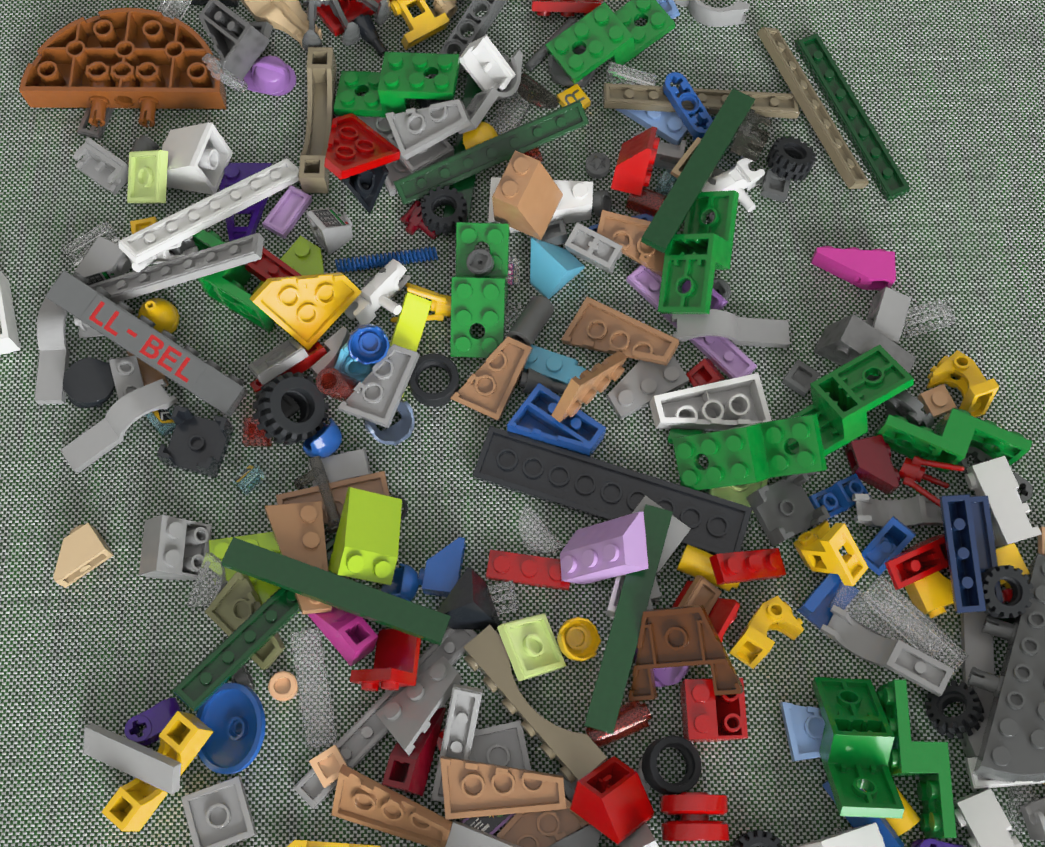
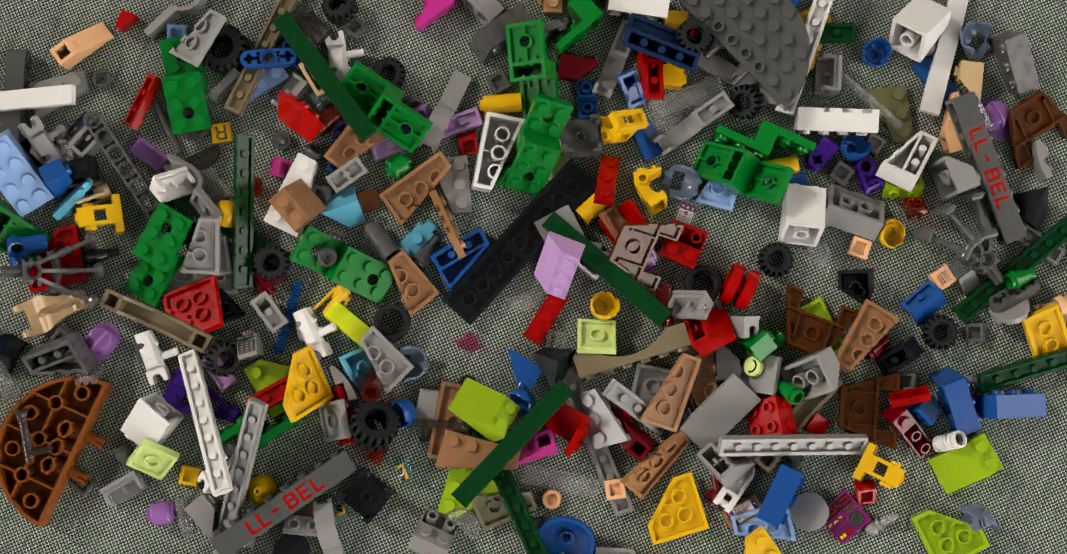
camera: 65 degrees left, 15 degrees up
blue hair [347,323,390,365] -> none
red plant [899,456,965,508] -> none
none -> clear smoke piece [10,407,52,464]
none -> medium lavender tile [128,136,169,174]
none -> white piece [134,330,180,386]
none -> medium lavender head [146,499,177,526]
none -> light grey wing [169,9,227,68]
none -> black tyre [202,23,250,75]
none -> black tyre [203,340,241,377]
none -> light grey slope [250,290,289,333]
none -> dark pink tile [268,157,292,179]
none -> reddish brown slope [357,188,382,213]
none -> black tyre [371,56,406,88]
none -> green head [384,152,413,180]
none -> clear pink tile [455,332,482,351]
none -> yellow brick [479,93,522,115]
none -> sand blue helmet [661,164,702,200]
none -> light grey hinge [668,290,714,320]
none -> clear tile [674,199,700,226]

